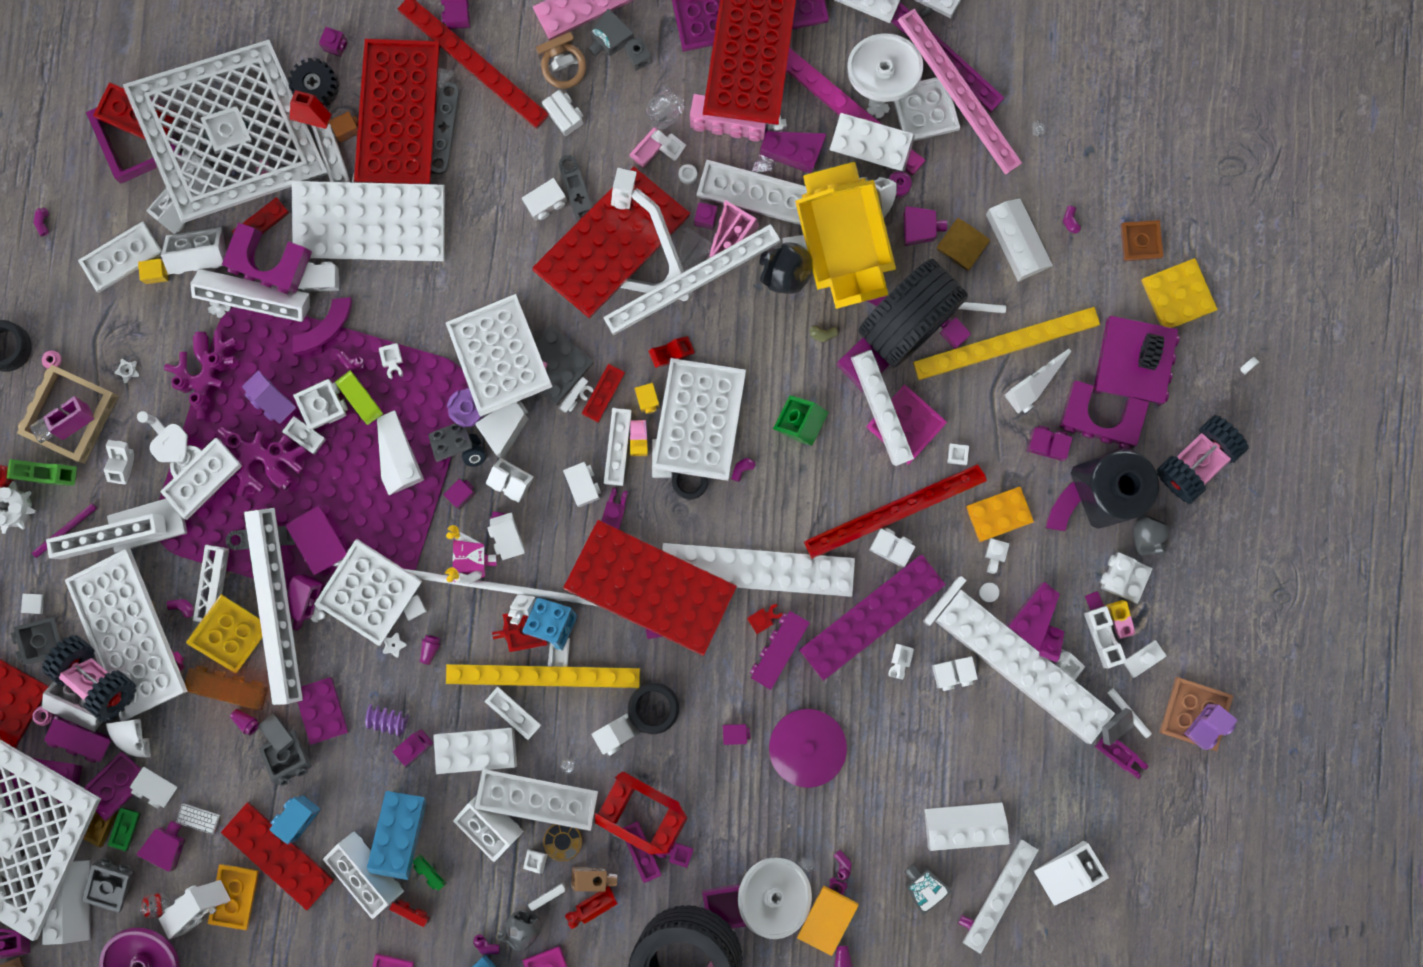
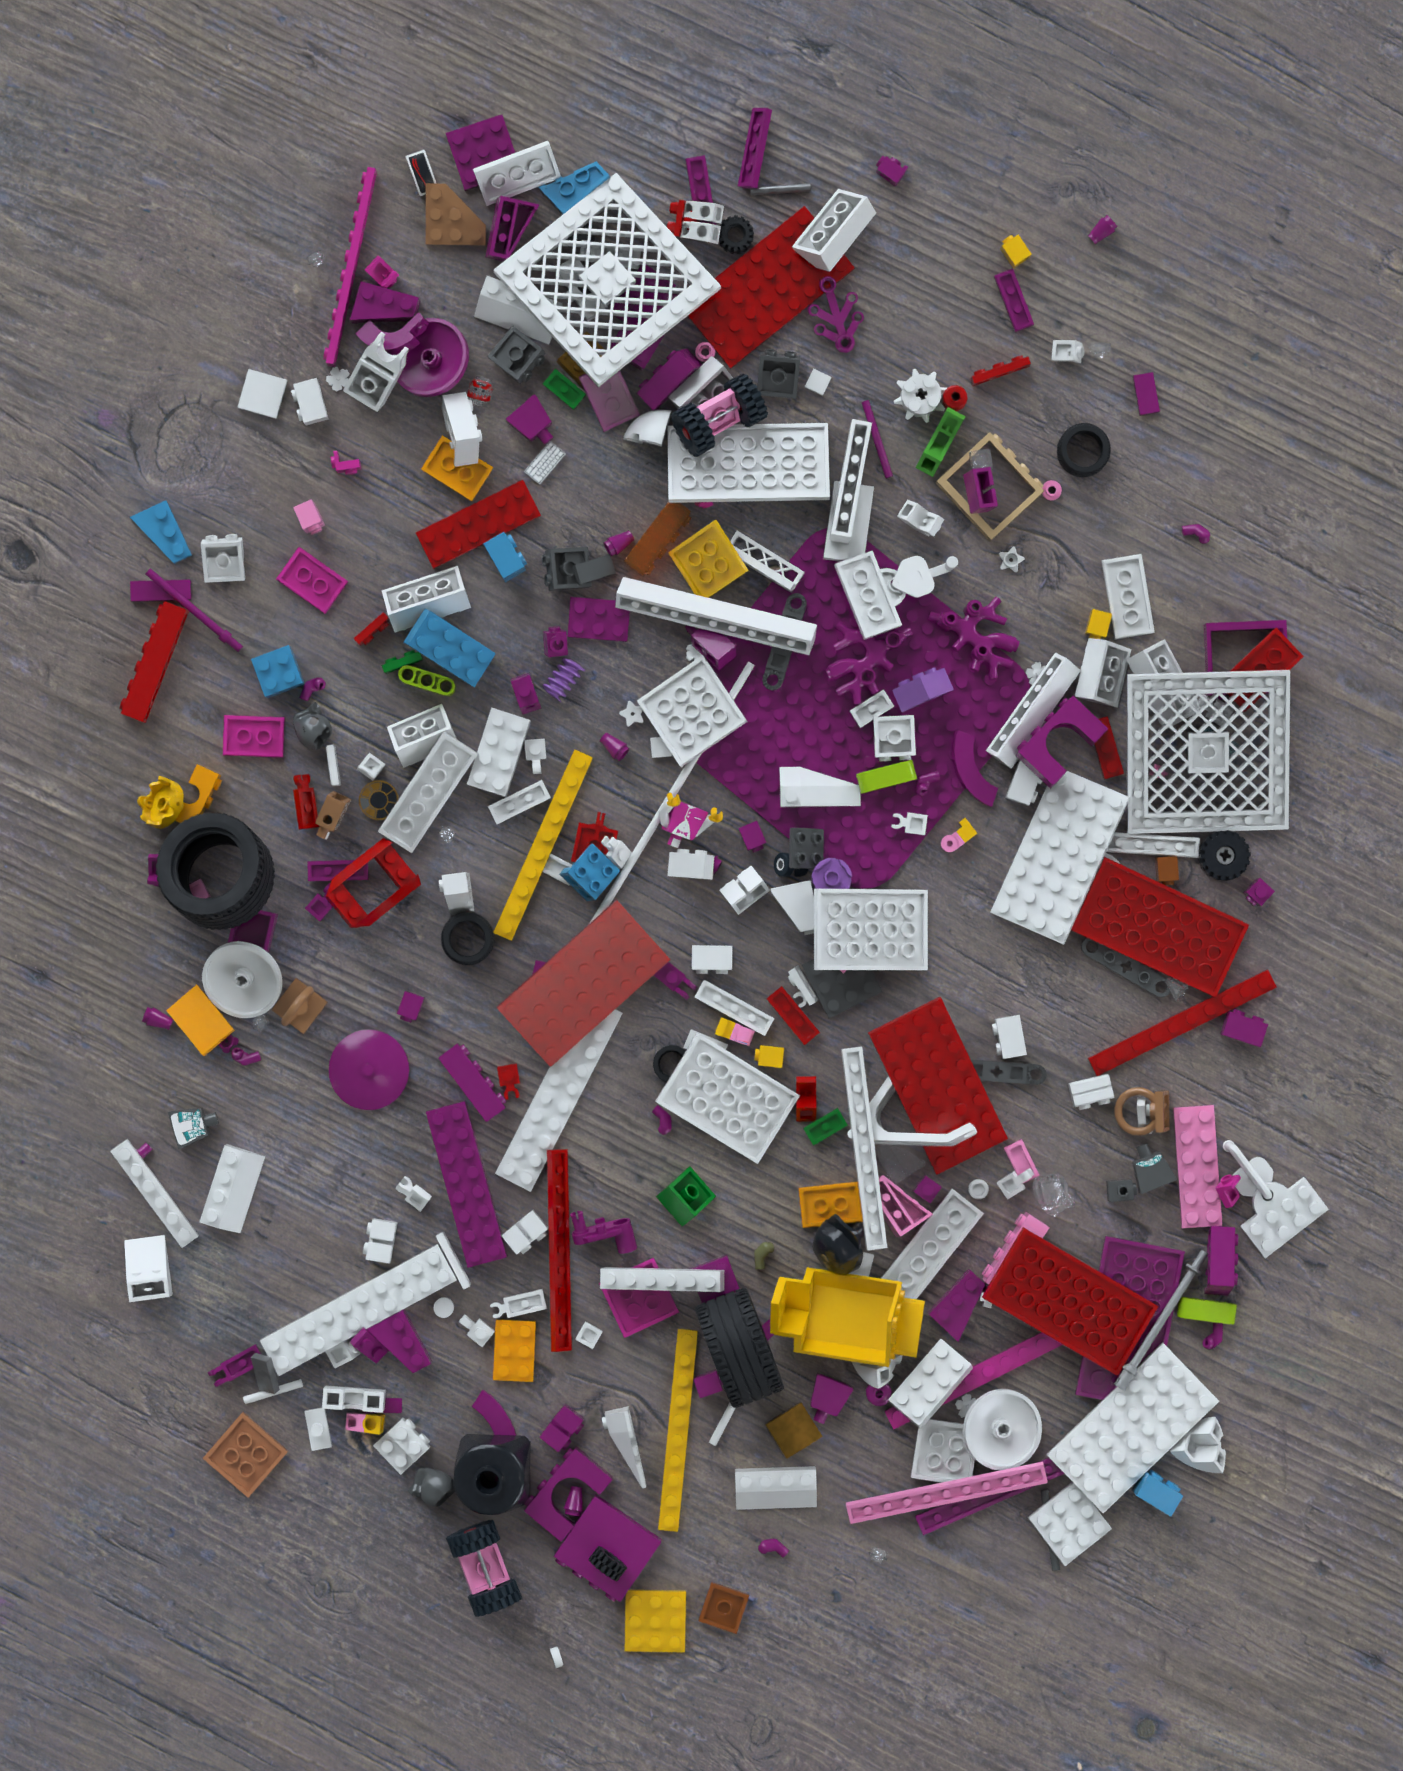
camera: 105 degrees right, 5 degrees up
white brick [130,767,177,809] -> none
magenta arm [167,599,194,618] -> none
magenta tile [285,506,347,575] -> none
red slope [289,90,332,129] -> none
white brick [611,168,636,209] -> none
clear slope [752,155,777,173] -> none
medium lavender brick [1184,704,1237,750] -> none
none -> medium nougat tile [272,978,328,1034]
none -> lime beam [398,665,456,696]
none -> white plate [490,1289,547,1318]
none -> white plate [524,739,546,774]
none -> magenta brick [543,626,568,657]
none -> magenta cone [563,1486,583,1517]
none -> magenta piece [570,1211,637,1254]
none -> light orange tile [798,1181,863,1228]
none -> green plate [803,1108,848,1146]
none -> leg [940,818,977,852]

